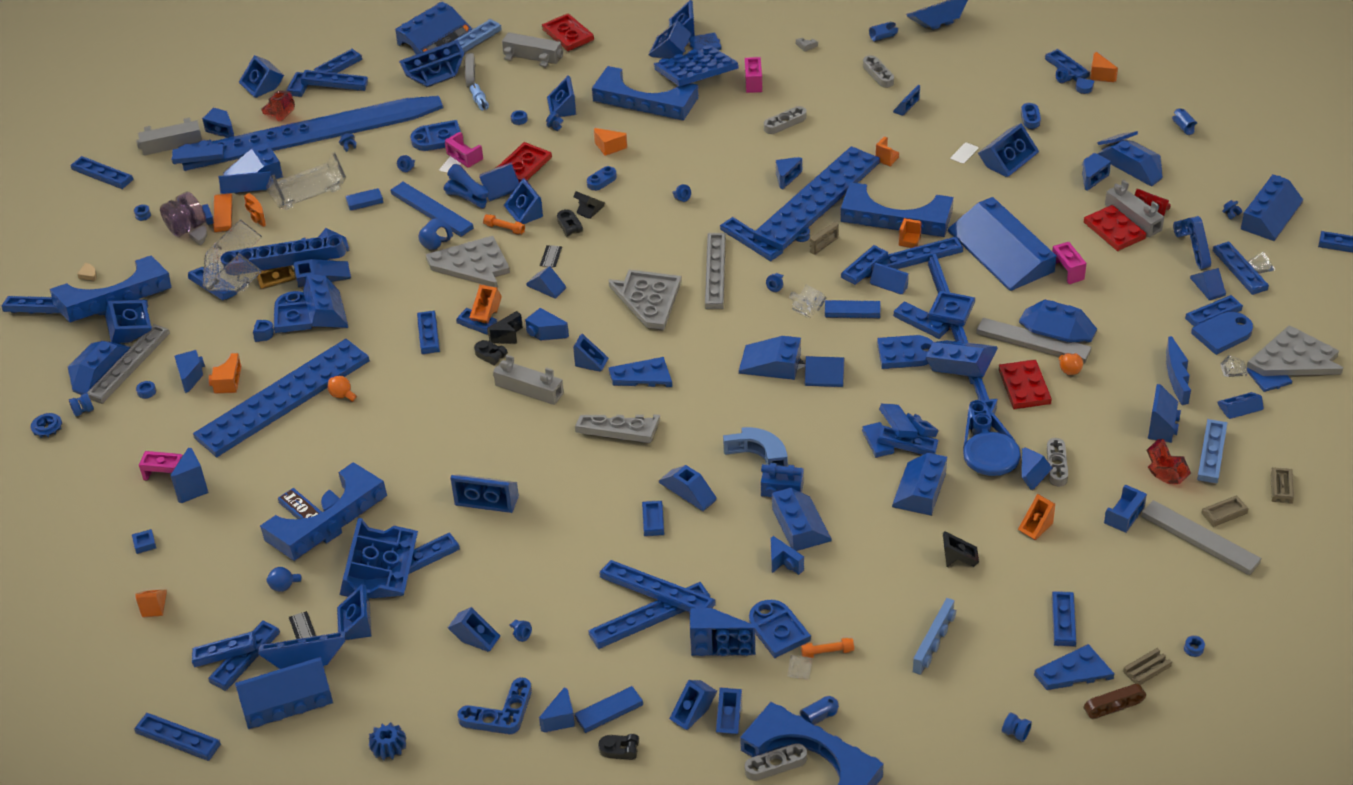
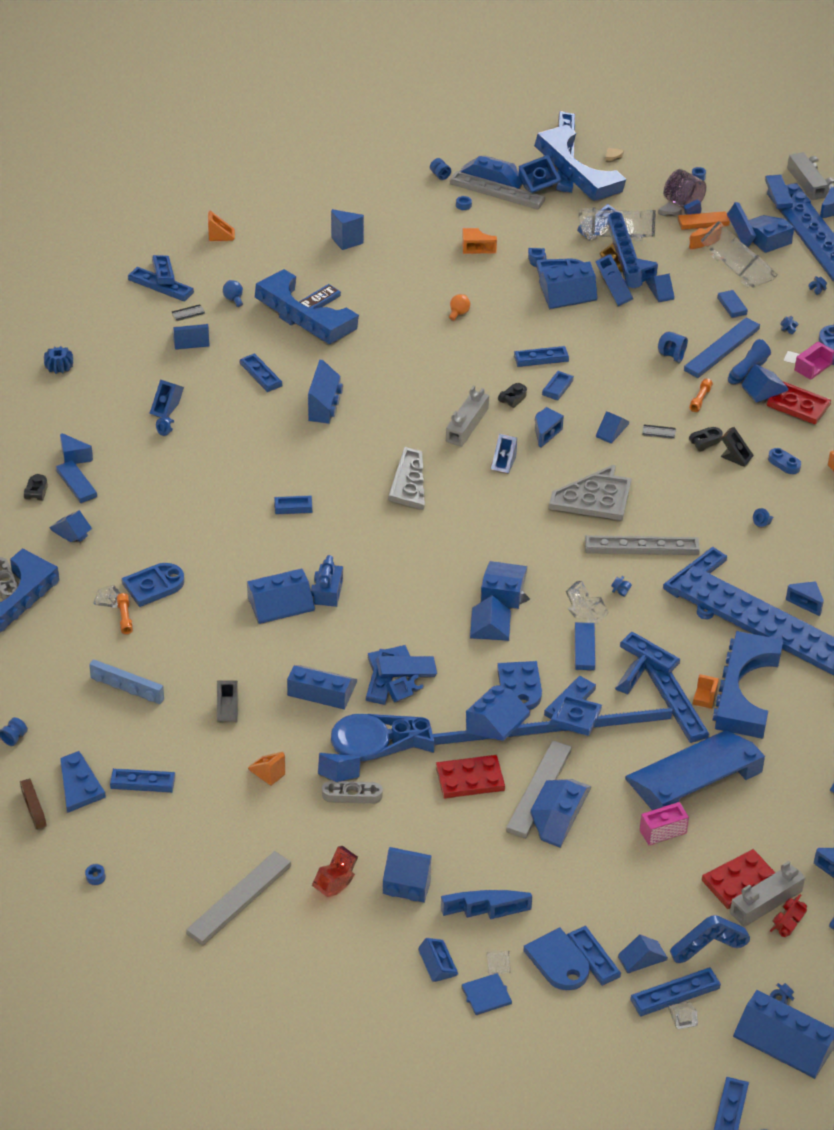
camera: 85 degrees right, 0 degrees up
blue gear [31,413,63,438] -> none
blue tile [70,156,133,189] -> none
blue tile [132,529,157,554] -> none
blue tile [134,712,221,761] -> none
dark pink panel [139,451,183,481] -> none
blue slope [174,350,205,393] -> none
blue plate [193,339,370,458] -> none
blue slope [235,657,333,729] -> none
blue wedge [258,631,346,669] -> none
blue piece [339,518,418,599] -> none
light grey wing [426,236,510,287] -> none
blue beam [457,678,532,734] -> none
orange arch [469,285,502,323] -> none
black slope [487,311,523,344] -> none
blue slope [504,178,543,224] -> none
blue tile [588,582,710,649] -> none
blue tile [599,560,716,612] -> none
blue wing [608,357,672,387] -> none
blue slope [659,465,717,511] -> none
blue slope [690,608,756,656] -> none
blue slope [716,687,742,734] -> none
medium blue arch [723,427,788,467] -> none
blue slope [771,536,804,575] -> none
blue piece [800,696,839,725] -> none
dark tan tile [810,222,839,255] -> none
orange piece [1059,353,1083,375] -> none
blue panel [1104,485,1147,533] -> none
dark tan tile [1123,648,1172,685] -> none
medium blue plate [1197,419,1228,484] -> none
dark tan tile [1202,495,1249,527] -> none
light grey wing [1247,325,1343,376] -> none
dark tan tile [1271,467,1294,503] -> none

